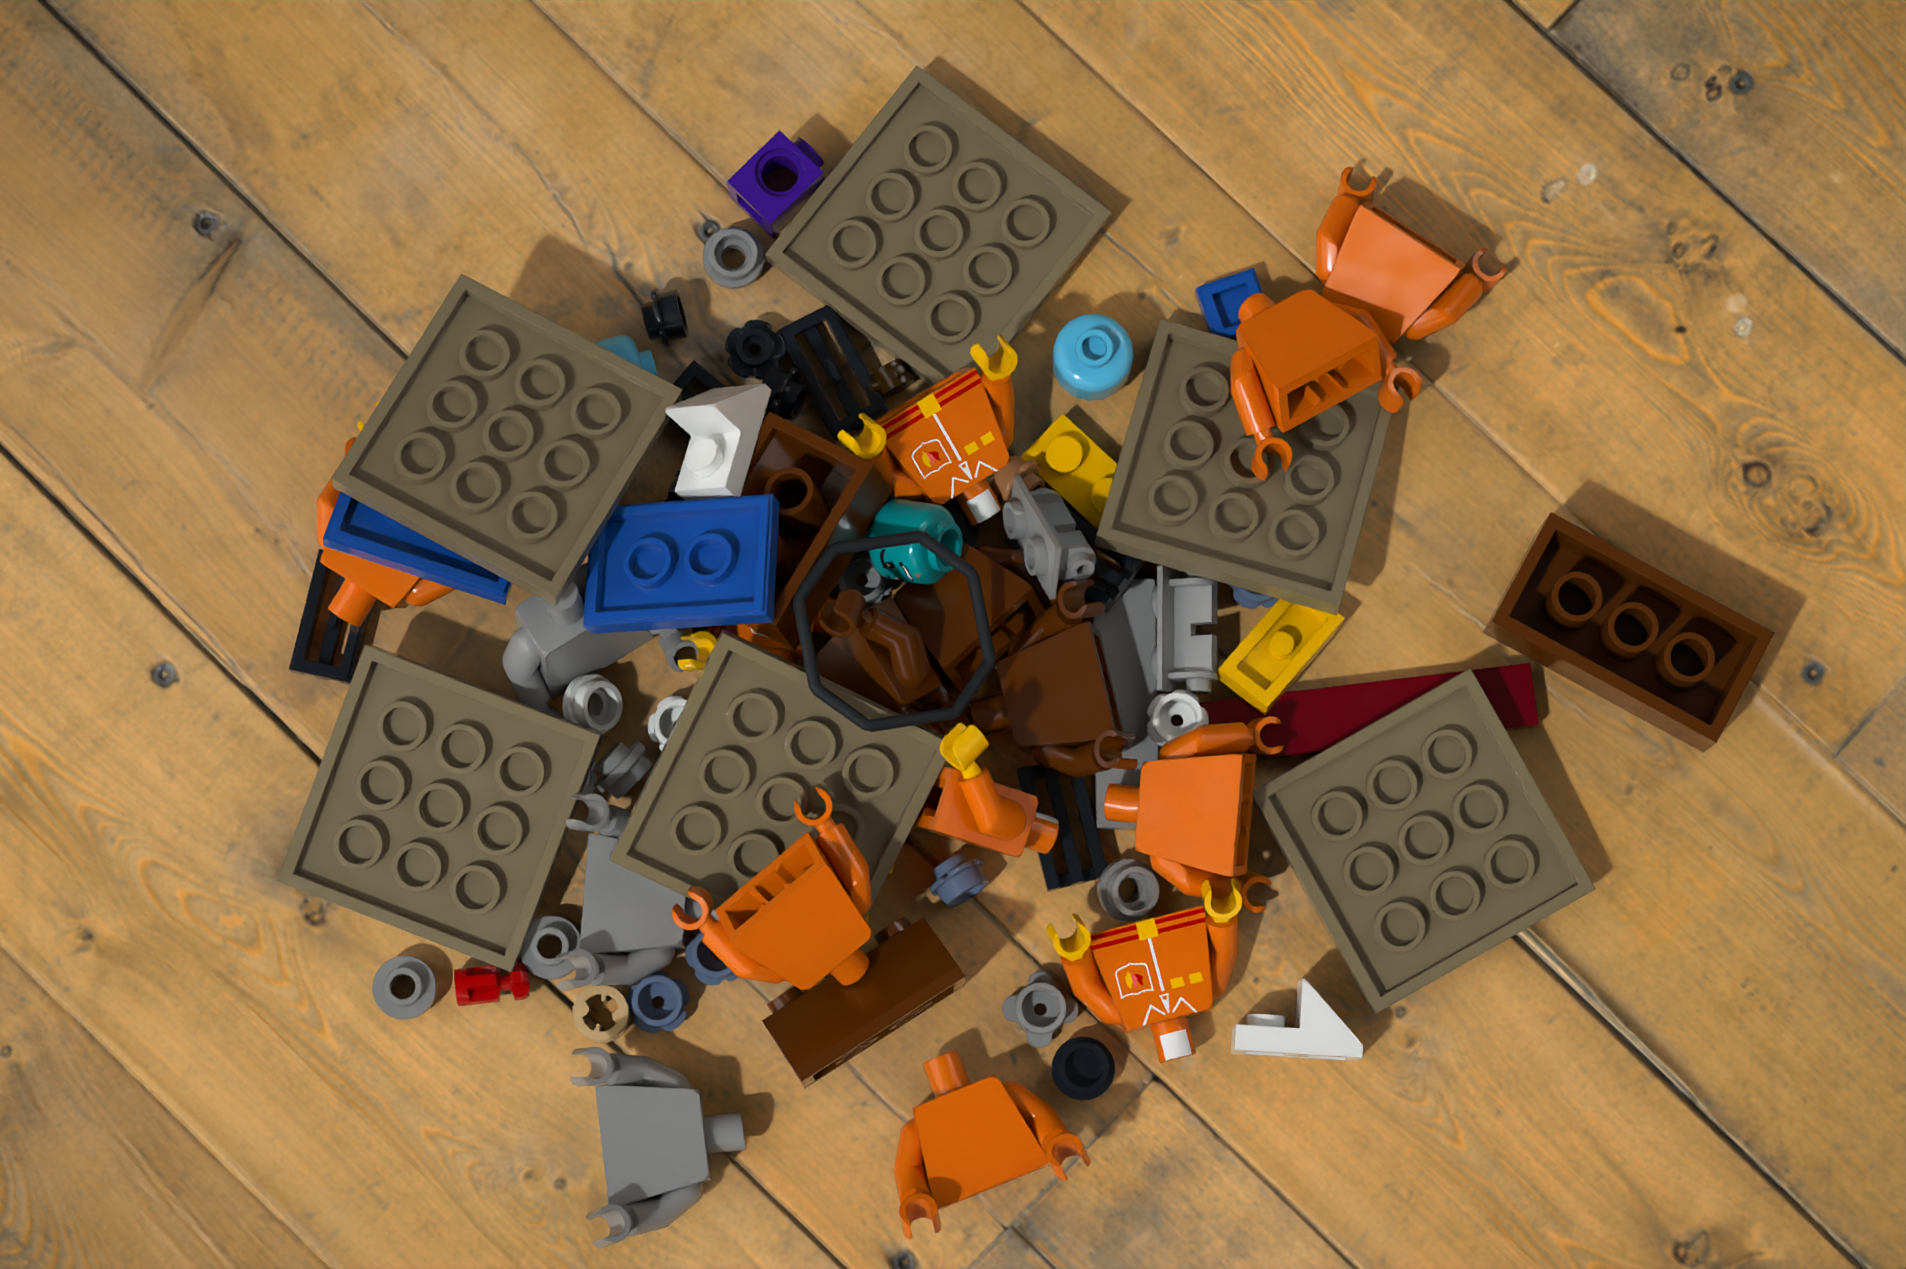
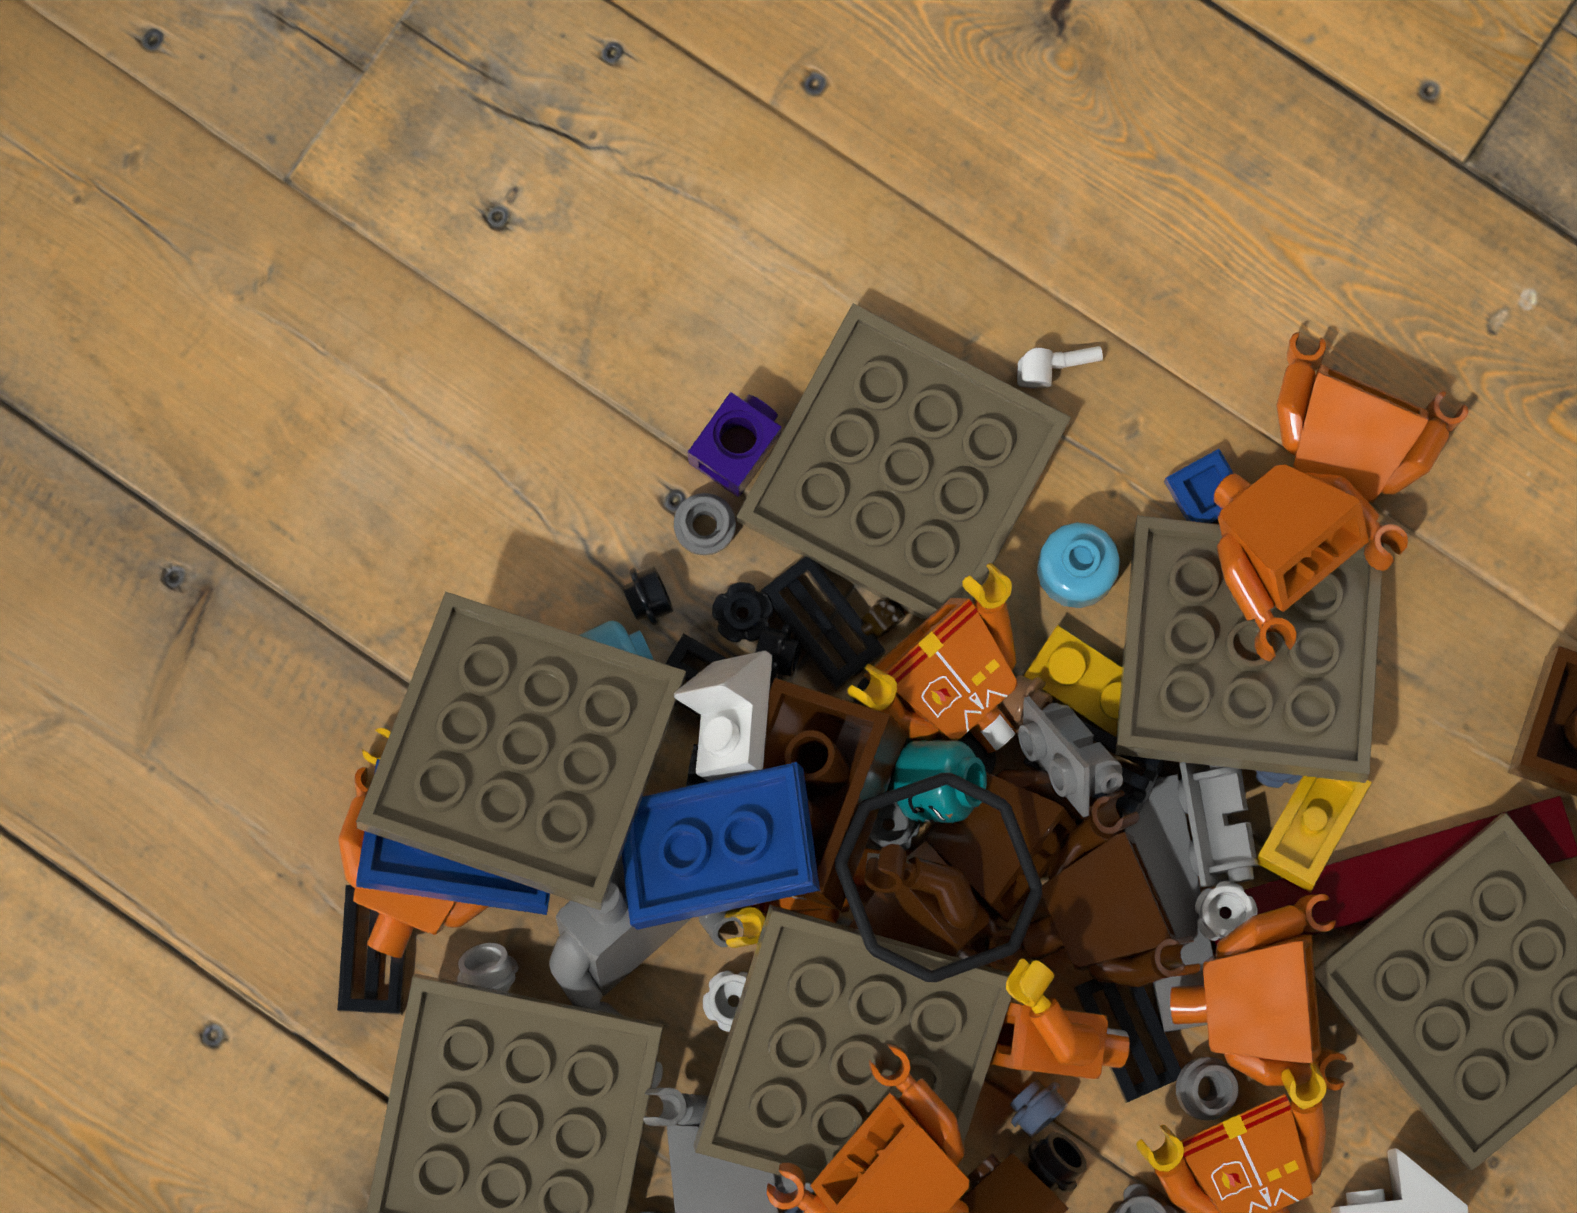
camera: 10 degrees left, 0 degrees up
white plate [562,674,623,734] -> none
light grey plate [594,741,652,799] -> none
none -> white plate [457,943,518,992]
none -> white hand [1017,346,1103,388]
none -> black plate [1028,1132,1087,1192]

